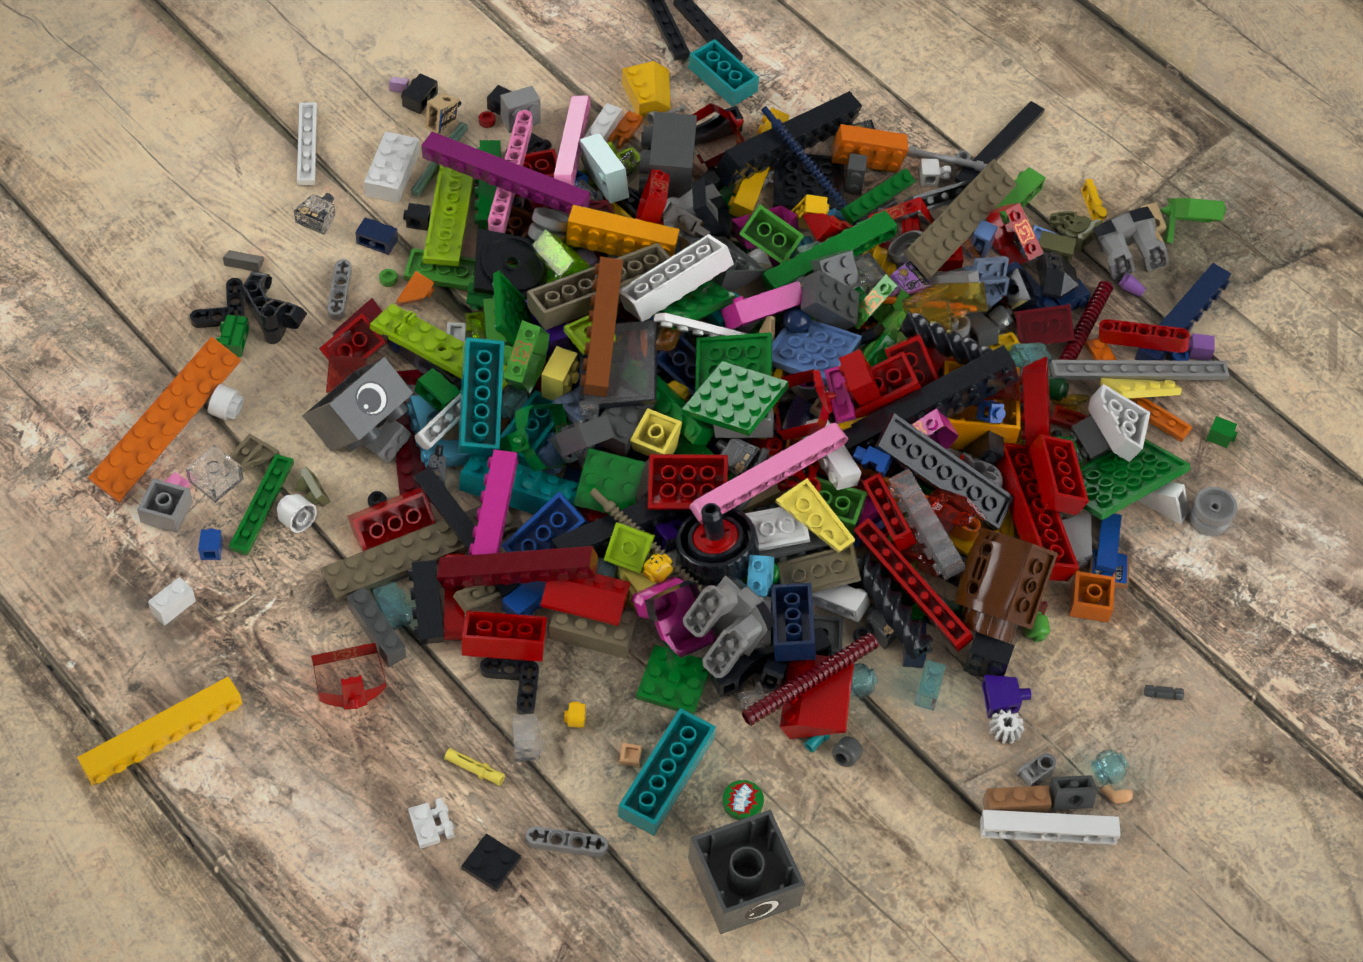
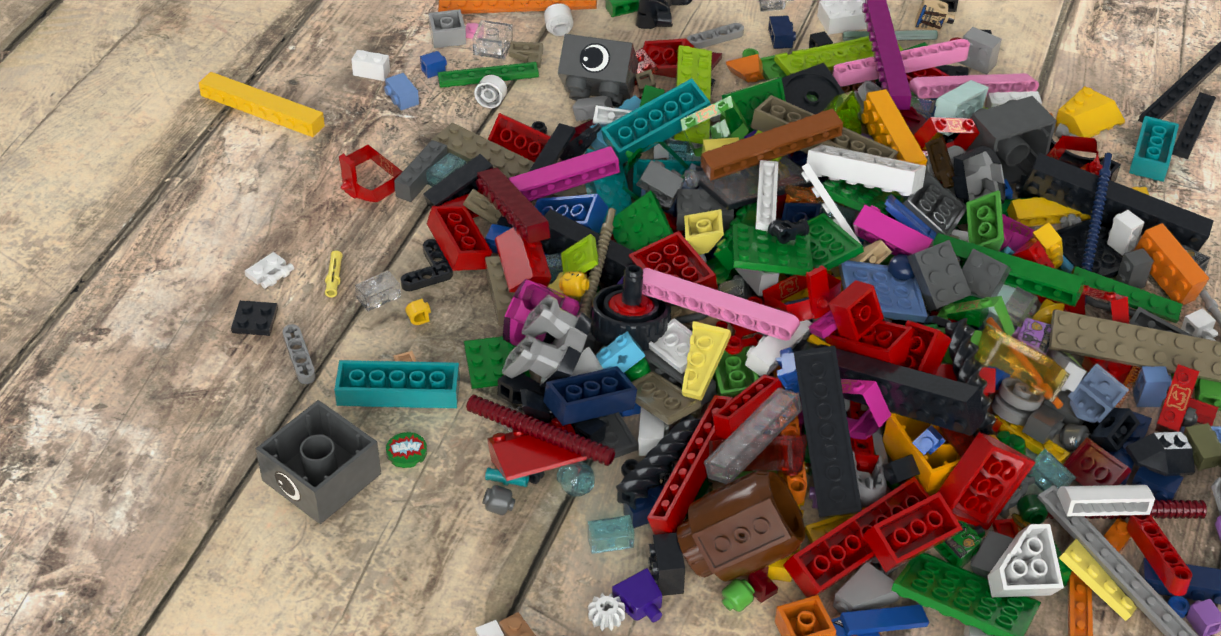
camera: 65 degrees right, 10 degrees down
olive tile [295,466,331,506] -> none
none -> medium blue brick [384,73,419,110]
none -> white plate [755,160,778,231]
none -> black connector [768,219,809,244]
none -> blue piece [885,194,937,241]
none -> white brick [1057,485,1155,516]
none -> white brick [1107,210,1144,256]

